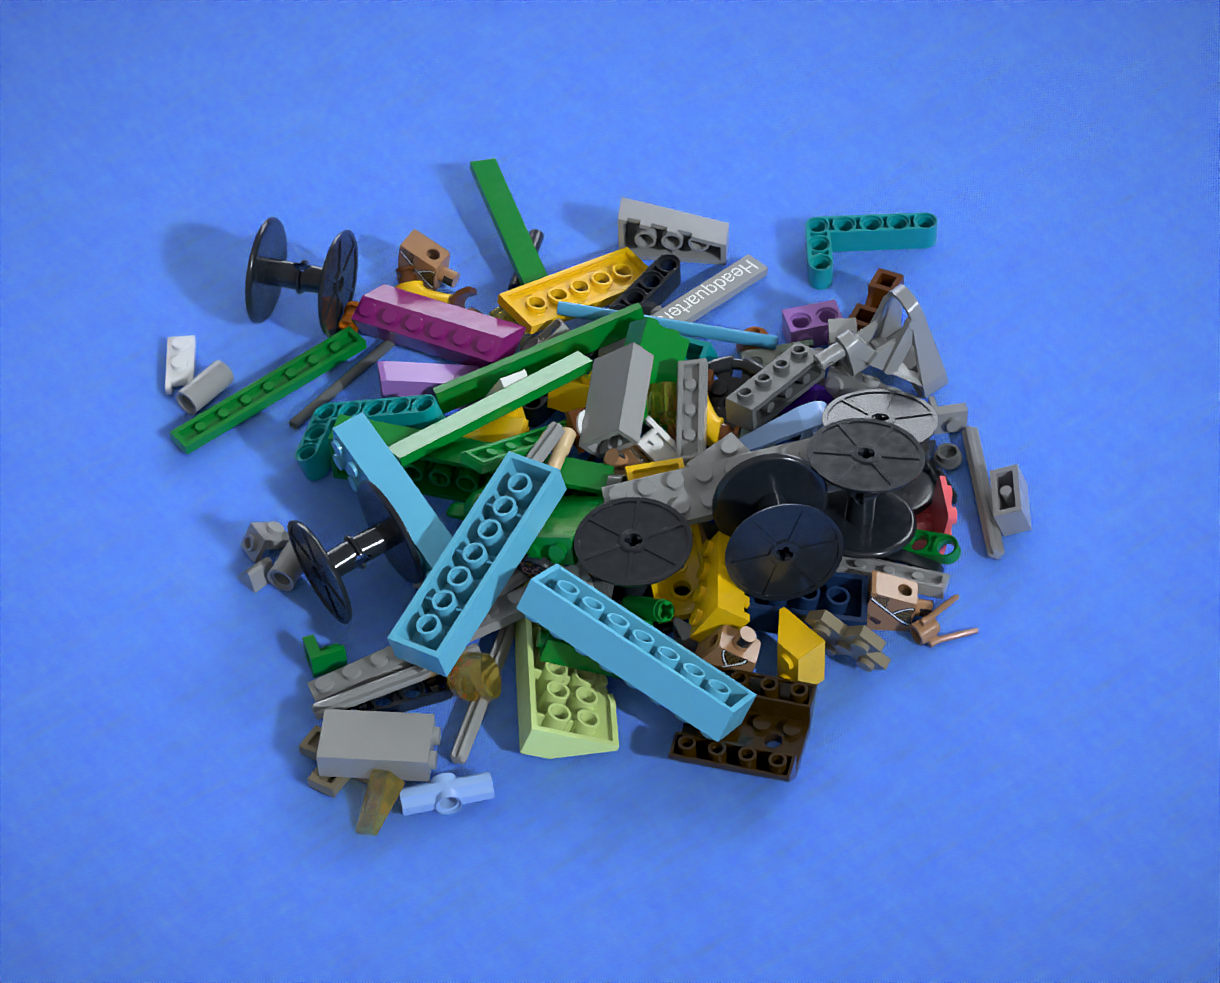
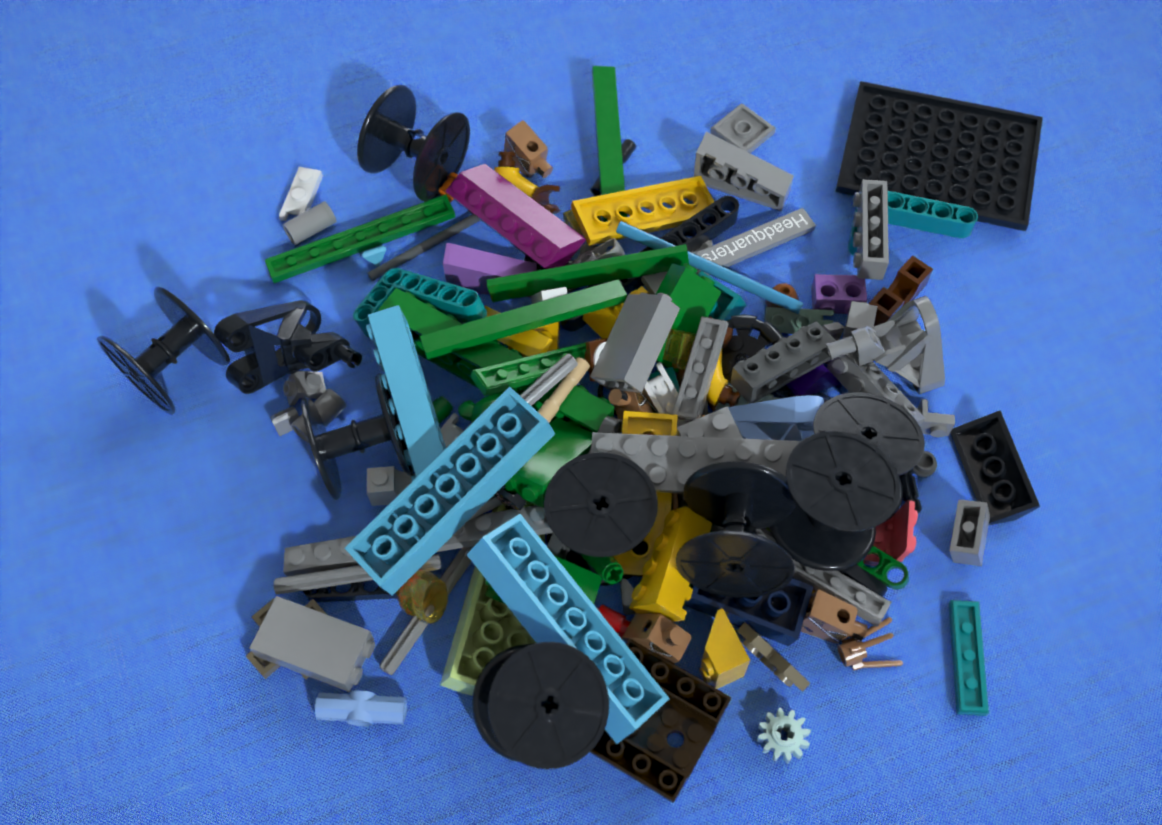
camera: 15 degrees right, 15 degrees up
green panel [302,634,348,678] -> none
clear yellow slope [355,769,405,836] -> none
light grey axle [962,425,1005,560] -> none
none -> black piece [96,287,230,415]
none -> black connector [214,300,362,394]
none -> medium azure slope [361,245,386,266]
none -> white arch [367,466,415,506]
none -> black piece [472,642,609,769]
none -> light grey tile [710,103,776,153]
none -> light aqua gear [757,708,811,764]
none -> black plate [835,81,1043,231]
none -> light grey brick [853,179,889,280]
none -> teal tile [948,600,989,716]
none -> black slope [950,410,1041,525]

